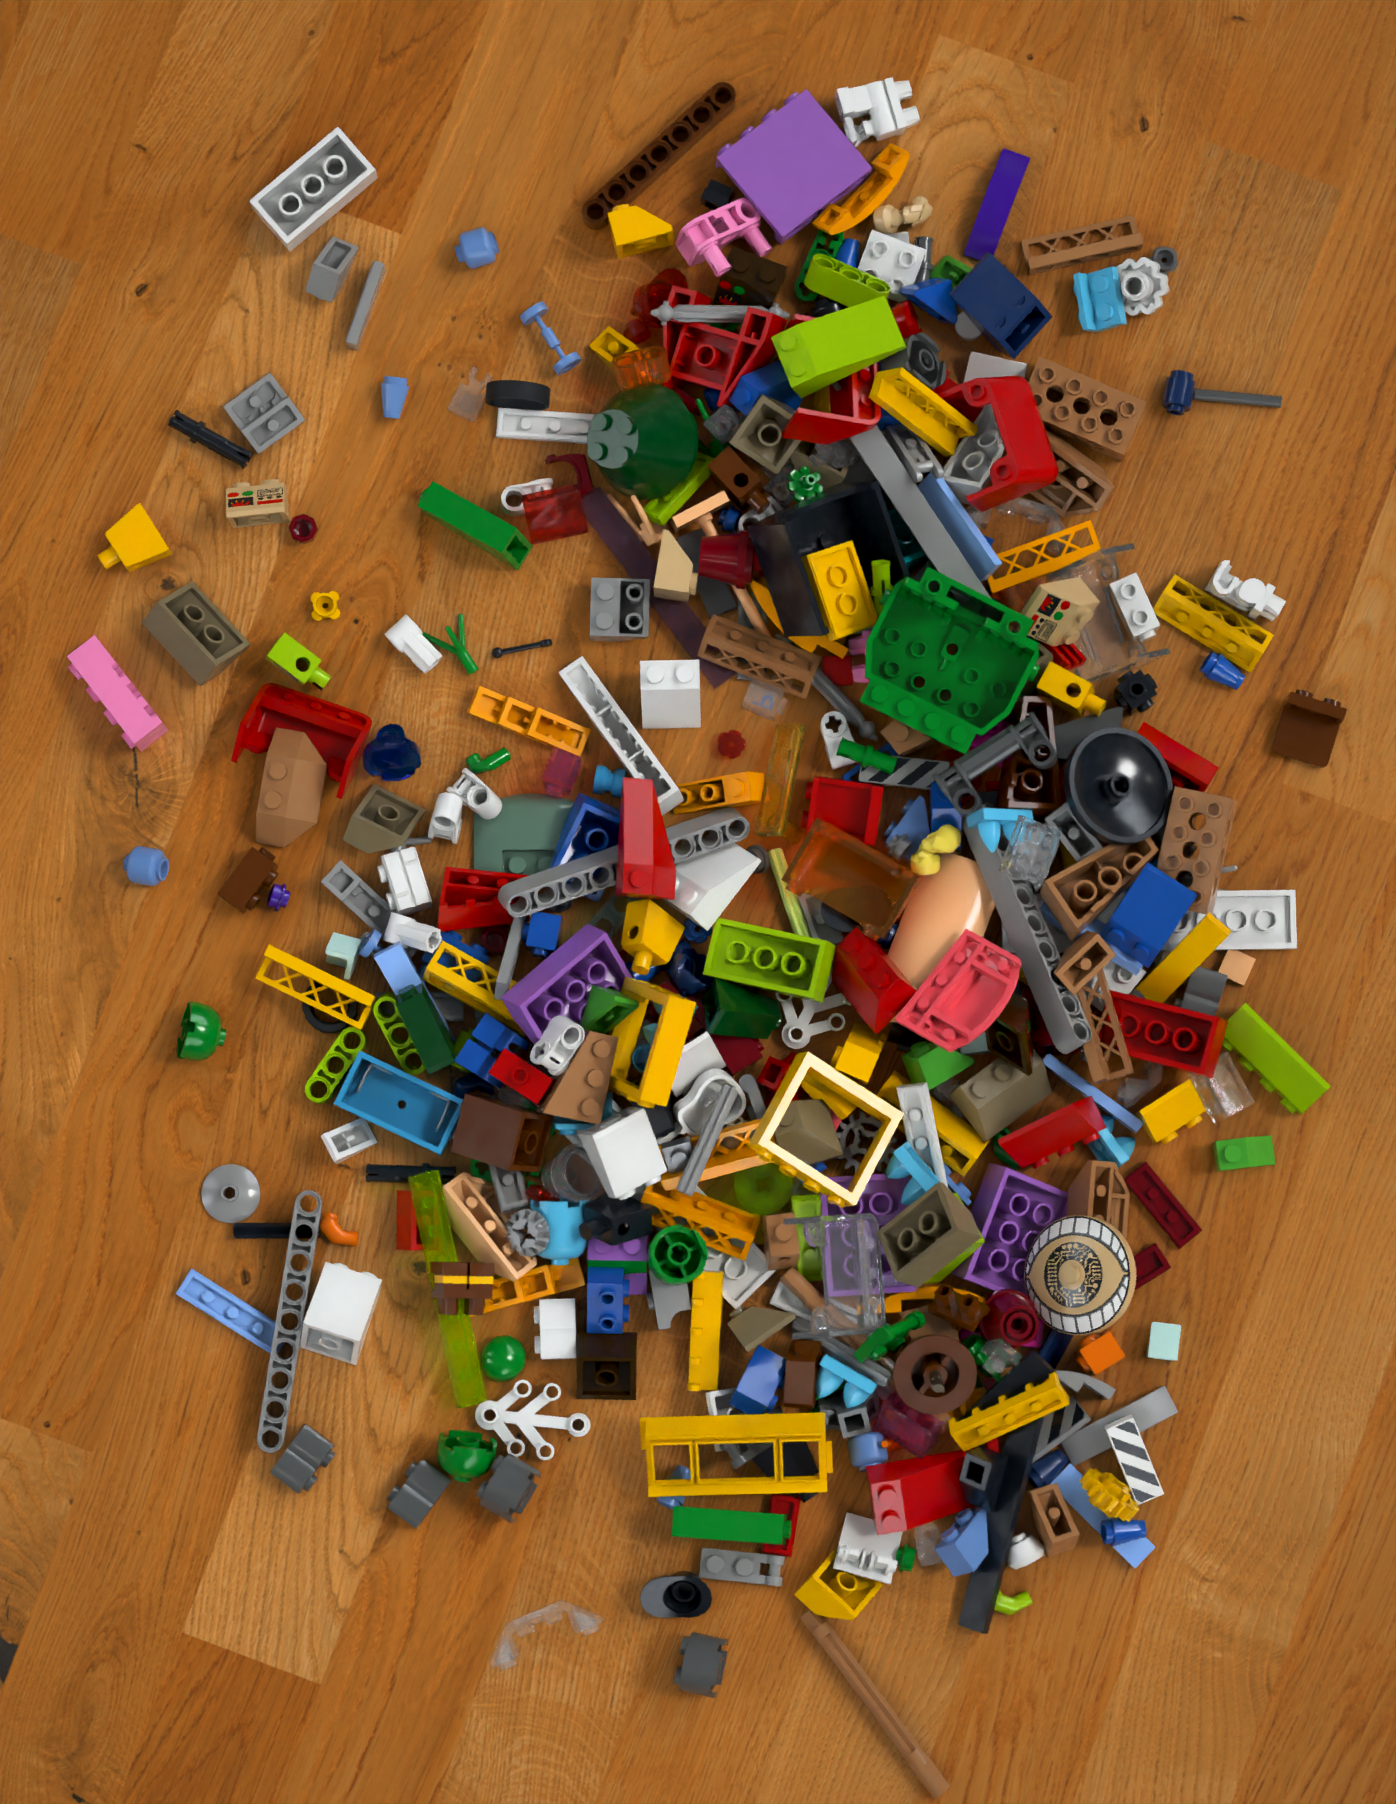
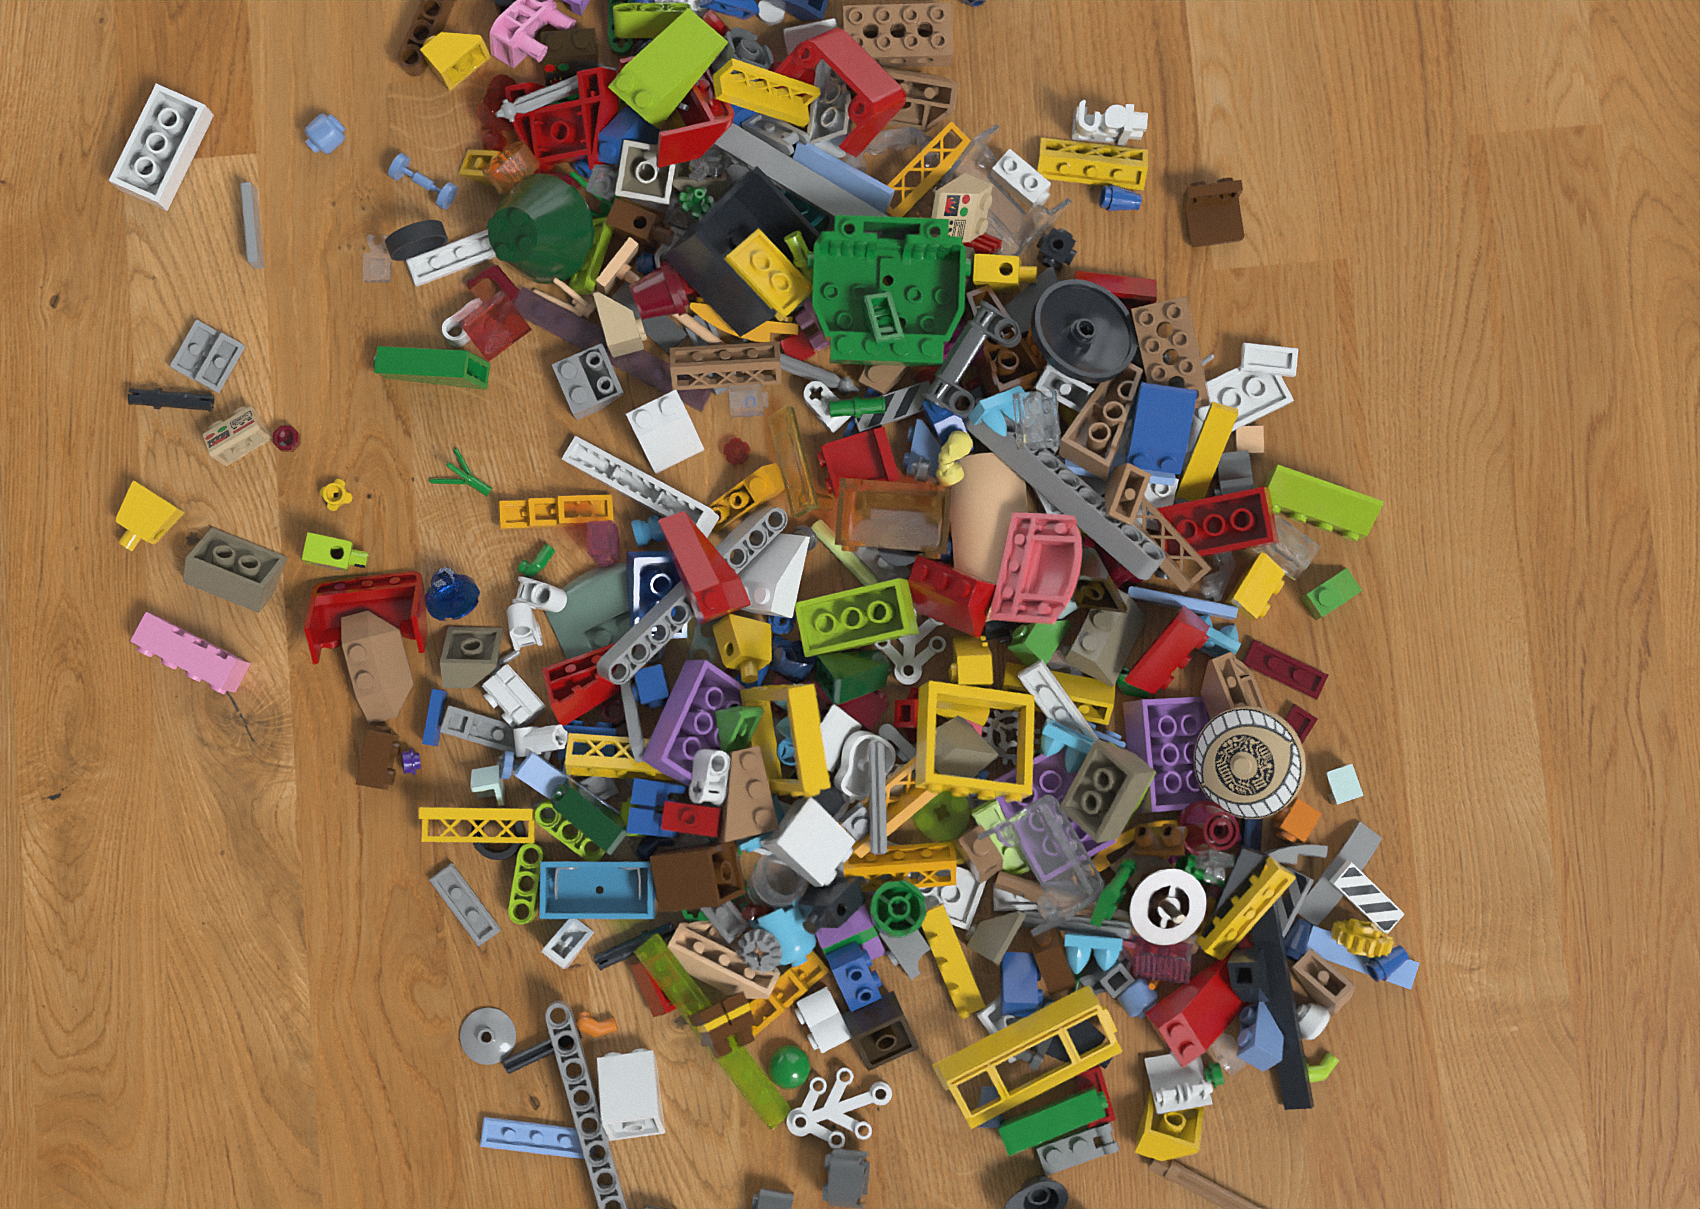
camera: 30 degrees left, 0 degrees up
medium blue head [123,846,169,886] -> none
green cylinder [176,1001,226,1061] -> none
light grey slope [305,236,359,303] -> none
medium blue cone [381,376,410,419] -> none
white piece [384,614,443,674] -> none
green cylinder [437,1430,497,1482] -> none
black hinge [492,639,552,659] -> none
none -> blue tile [422,689,448,747]
none -> light grey tile [429,863,502,947]
none -> green slope [862,292,904,346]
none -> white tile [1240,343,1298,377]

